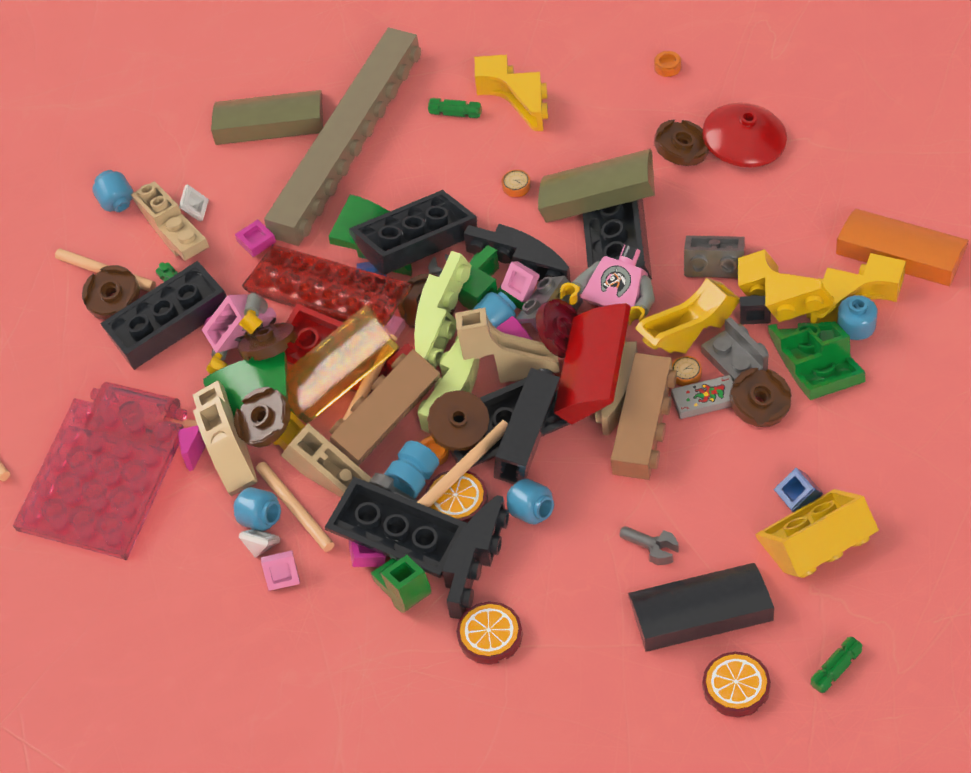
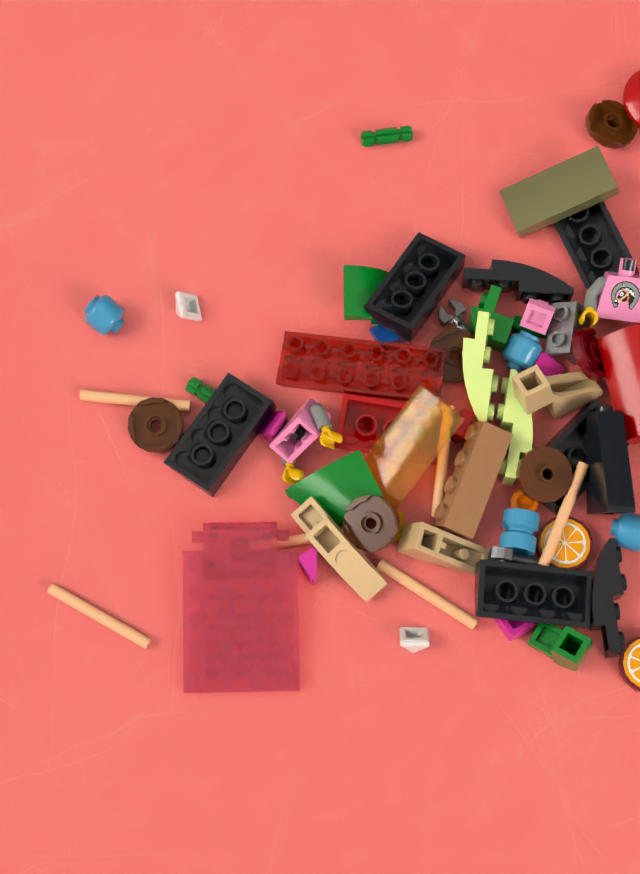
camera: 30 degrees left, 20 degrees up
tan slope [131,181,209,261] -> none
olive slope [211,90,323,145] -> none
dark azure head [233,487,281,531] -> none
dark pink plate [235,219,276,257] -> none
reddish brown plate [238,323,297,361] -> none
bright pink tile [261,550,300,591] -> none
dark tan brick [264,27,421,246] -> none
yellow arch [474,54,548,131] -> none
tile [502,170,531,197] -> none
orange tile [654,51,681,77] -> none

